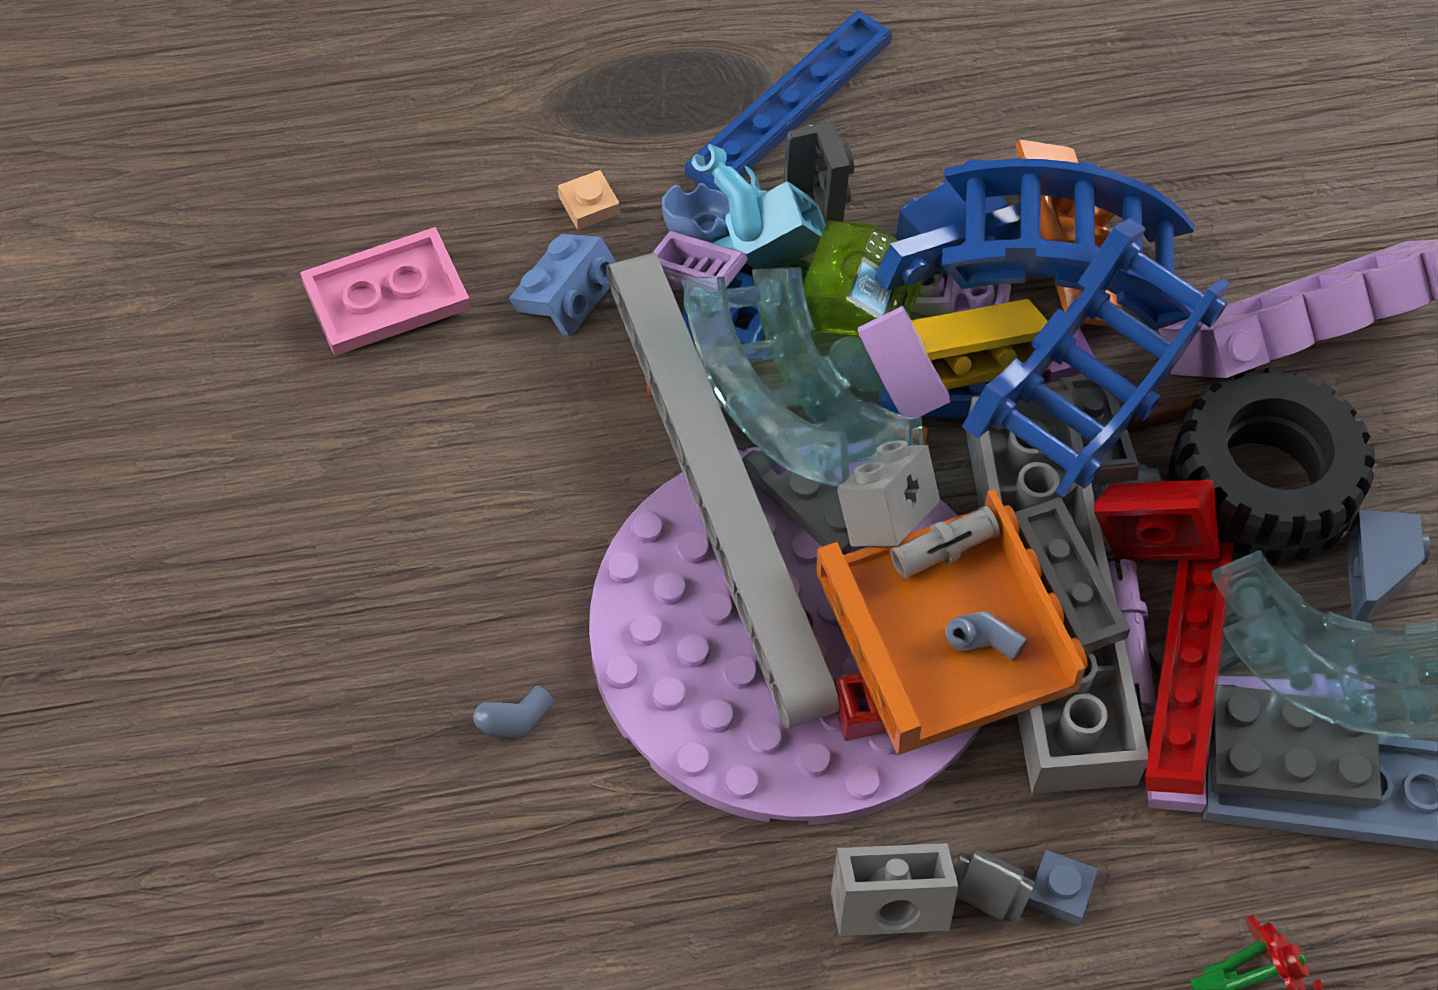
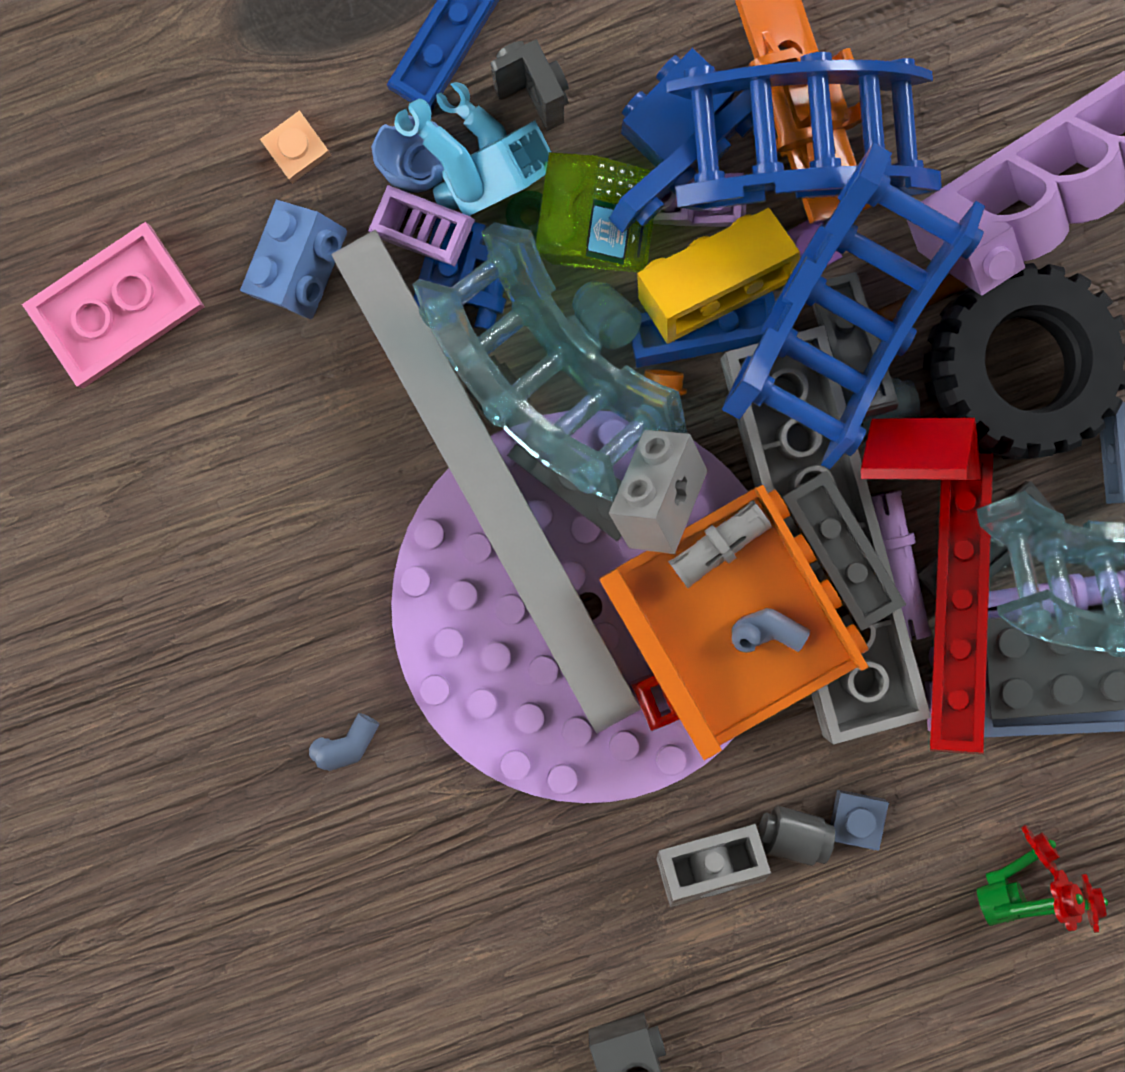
camera: 15 degrees left, 30 degrees up
lavender slope [858,306,950,423] -> none

